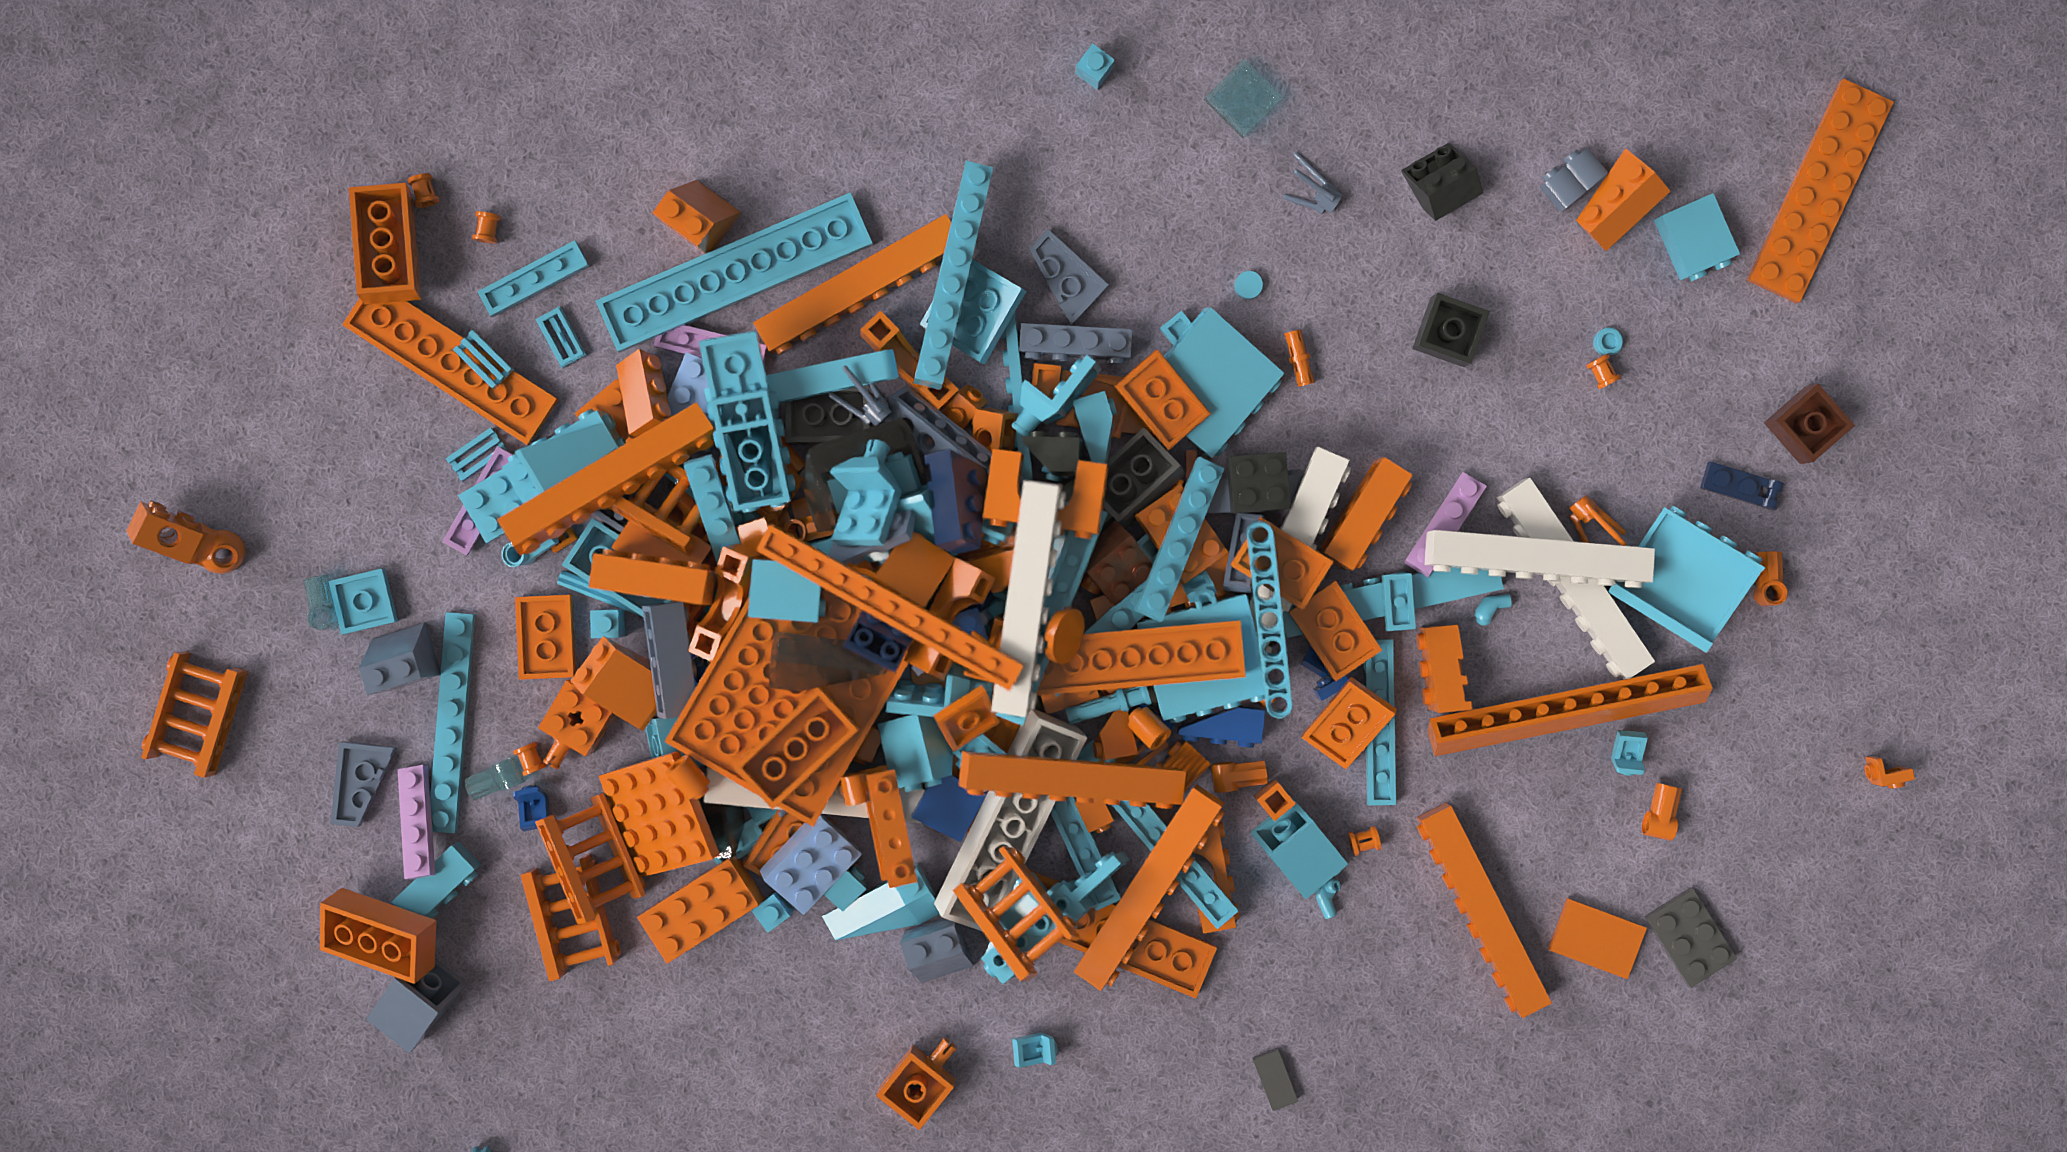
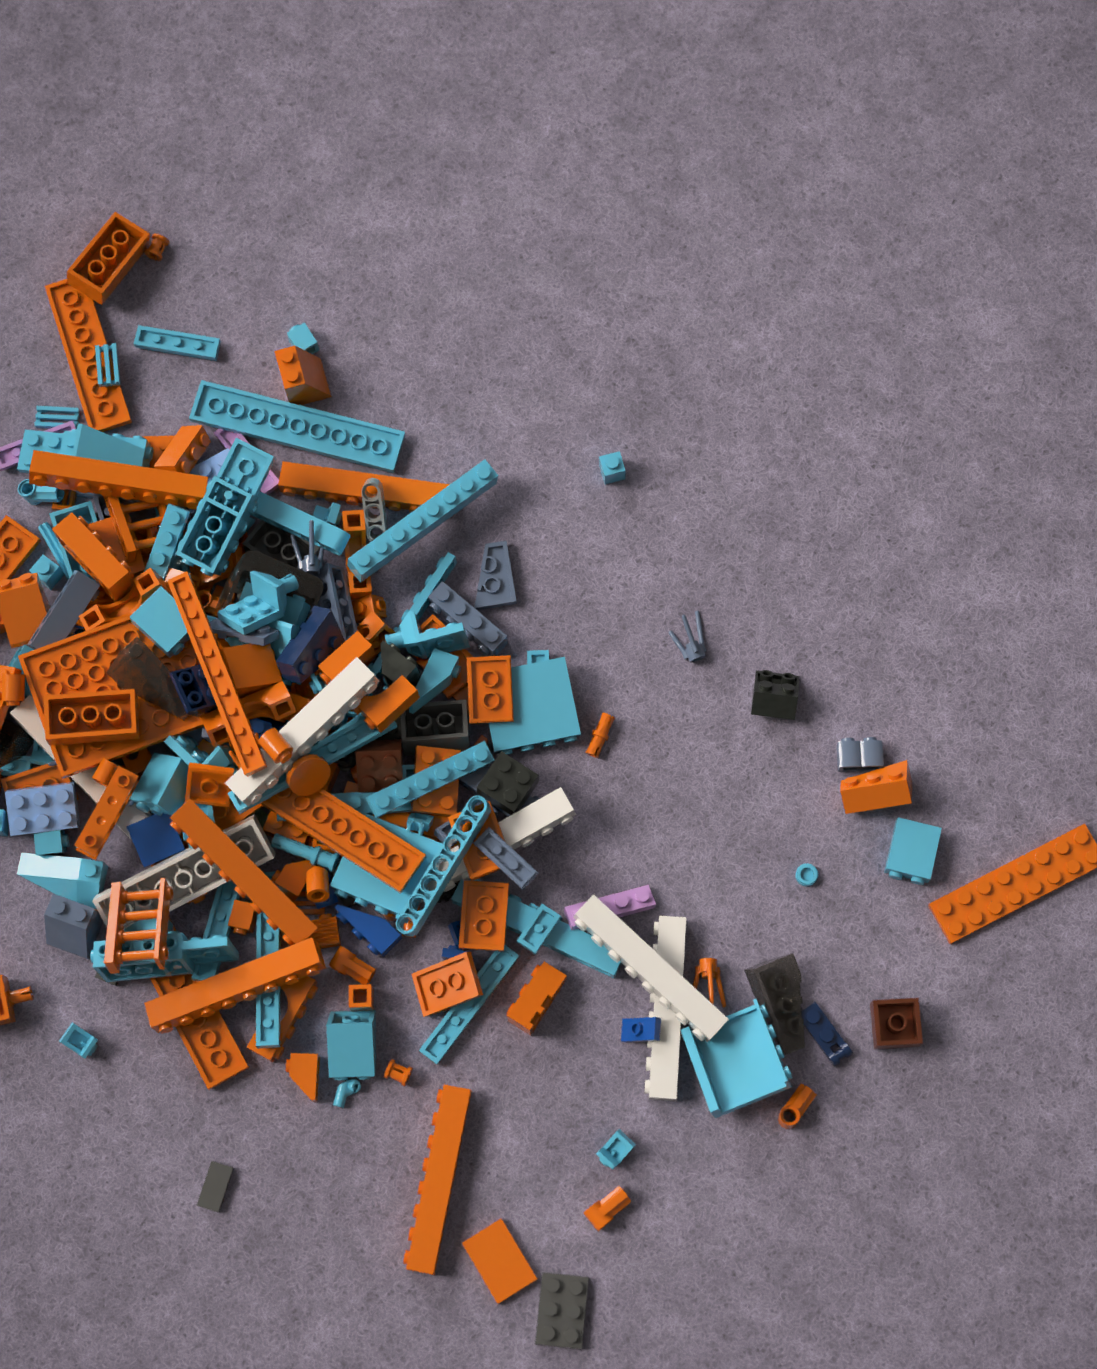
camera: 40 degrees right, 15 degrees down
orange bush [472,211,501,244] -> none
medium azure tile [536,306,587,368] -> none
medium azure plate [920,259,1027,364] -> none
clear light blue plate [1204,59,1283,139] -> none
medium azure tile [1234,271,1263,300] -> none
orange brick [1318,457,1413,571] -> none
pearl dark grey brick [1412,293,1490,367] -> none
orange brick [1427,664,1713,756] -> none
medium azure arm [1475,594,1511,626] -> none
orange bush [1586,353,1621,389] -> none
orange bracket [1864,756,1915,788] -> none
none -> orange brick [258,728,293,763]
none -> orange slope [286,1053,320,1102]
none -> medium azure brick [287,323,319,354]
none -> medium azure bracket [312,502,342,525]
none -> light grey beam [361,478,388,541]
none -> sand blue tile [473,827,539,890]
none -> blue plate [621,1017,661,1042]
none -> clear smoke wedge [744,953,805,1055]

